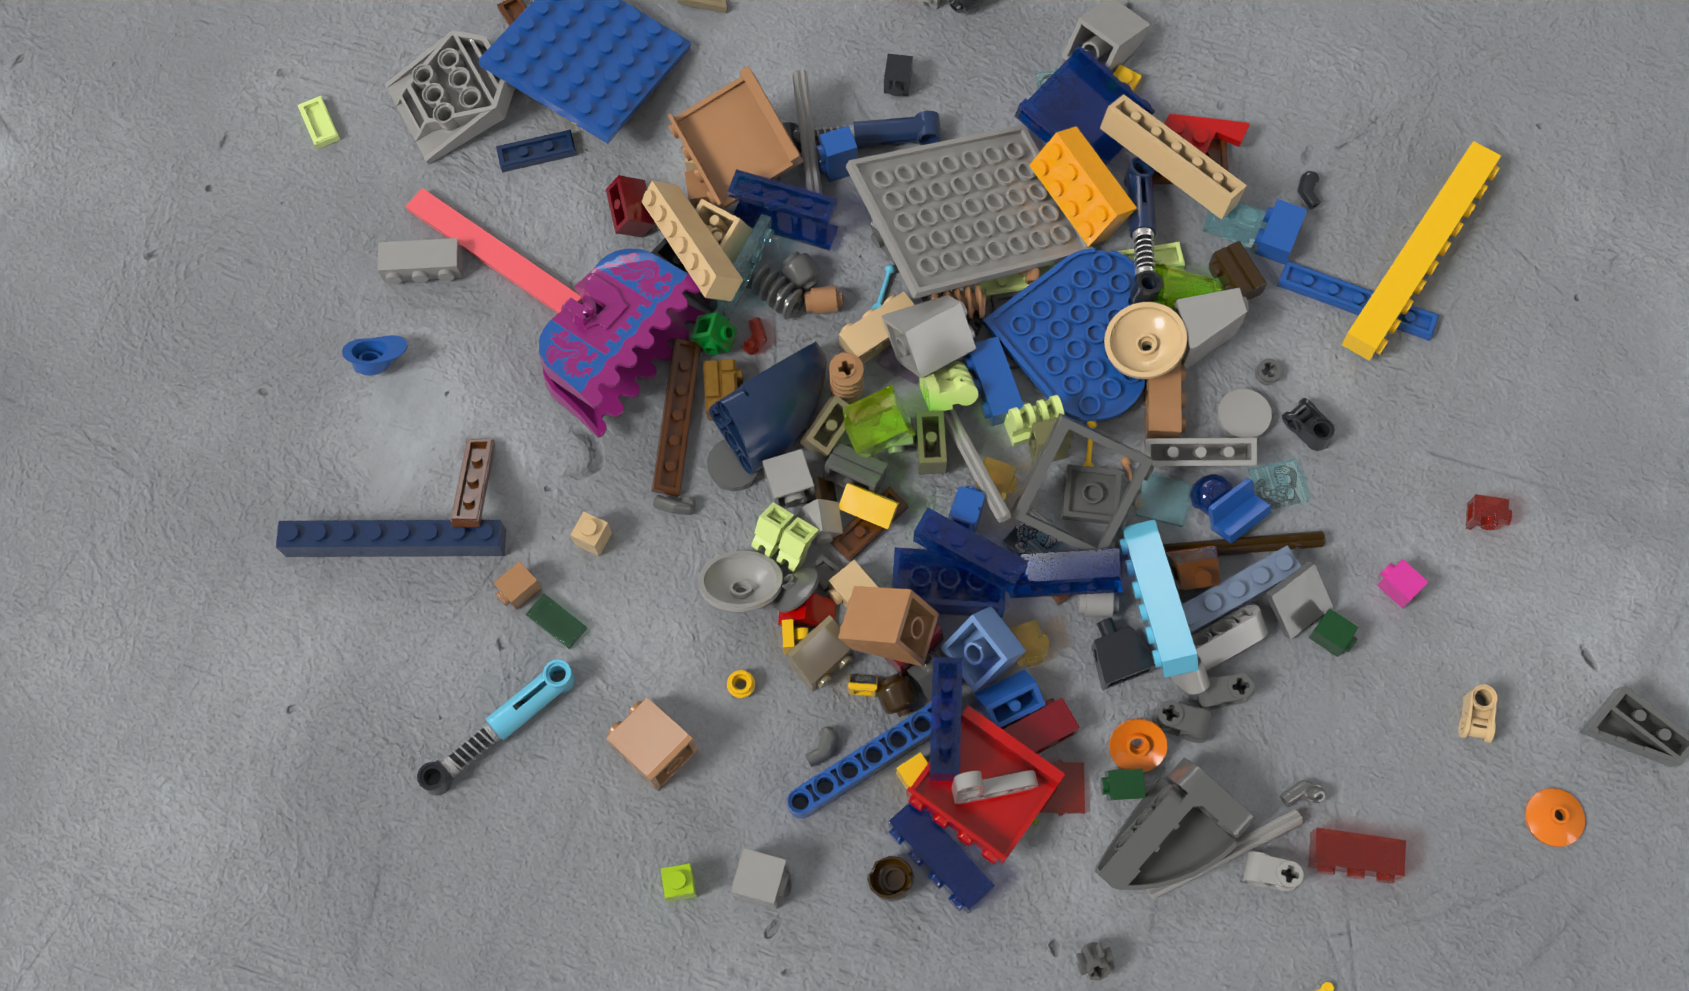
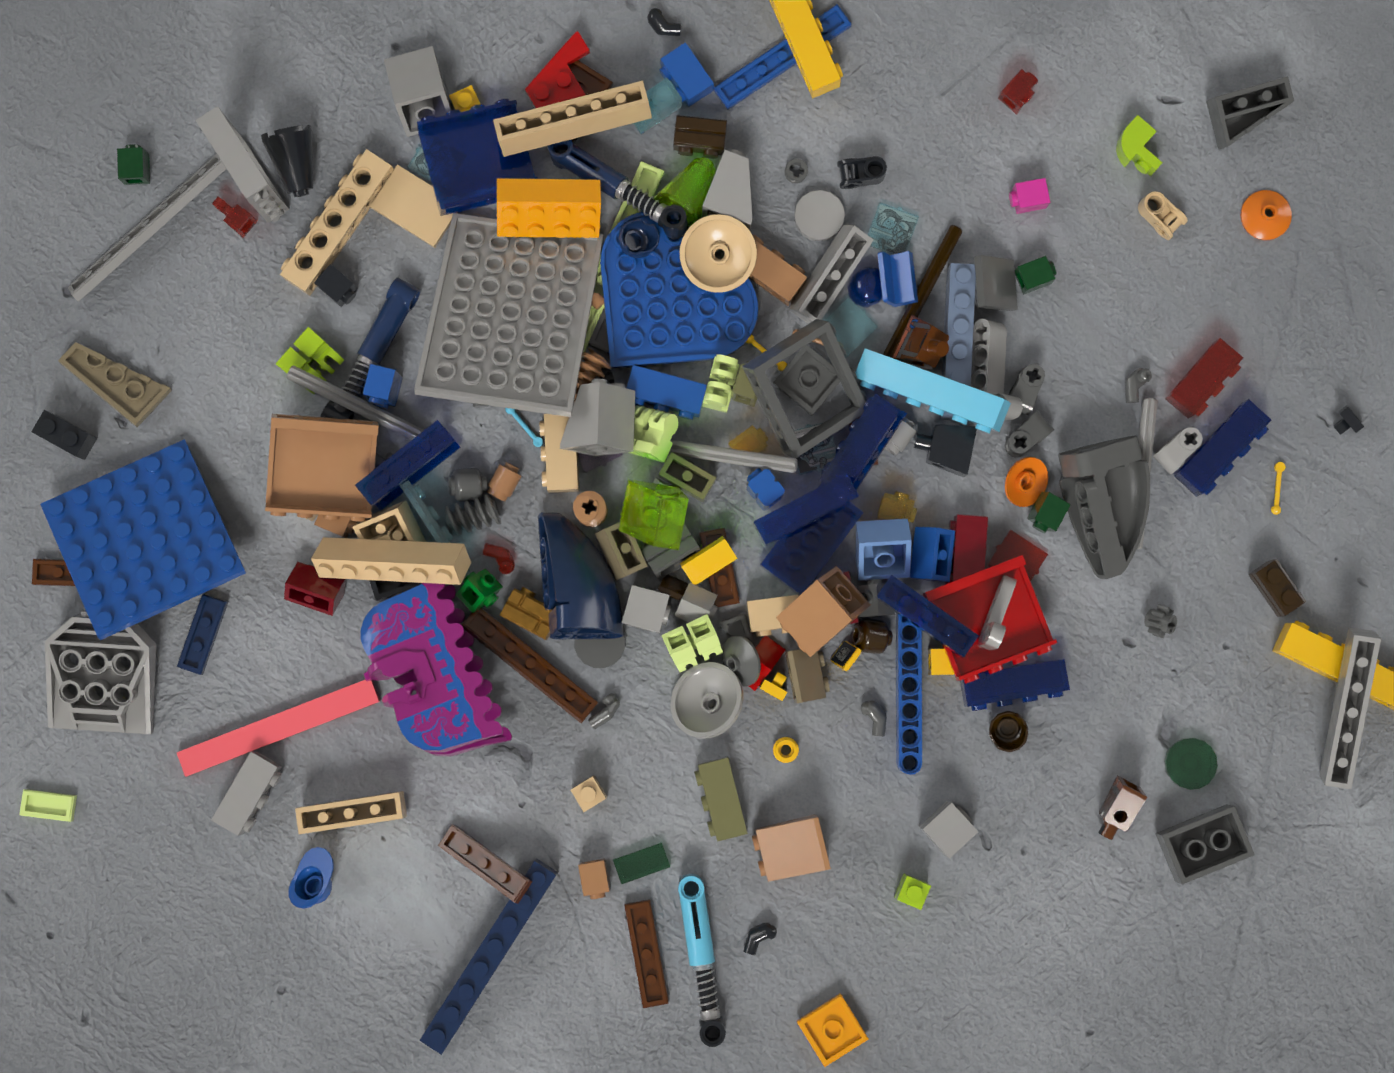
camera: 60 degrees left, 15 degrees up
none -> lime legs [276,327,345,395]
none -> tan brick [280,149,394,296]
none -> tan brick [295,791,407,834]
none -> tan tile [370,165,462,248]
none -> dark blue hair [618,219,660,258]
none -> reddish brown tile [624,899,669,1008]
none -> olive brick [694,757,748,842]
none -> black arm [743,923,777,955]
none -> light orange plate [797,993,869,1067]
none -> lime brick [1116,115,1163,177]
none -> clear blue brick [1174,399,1271,497]

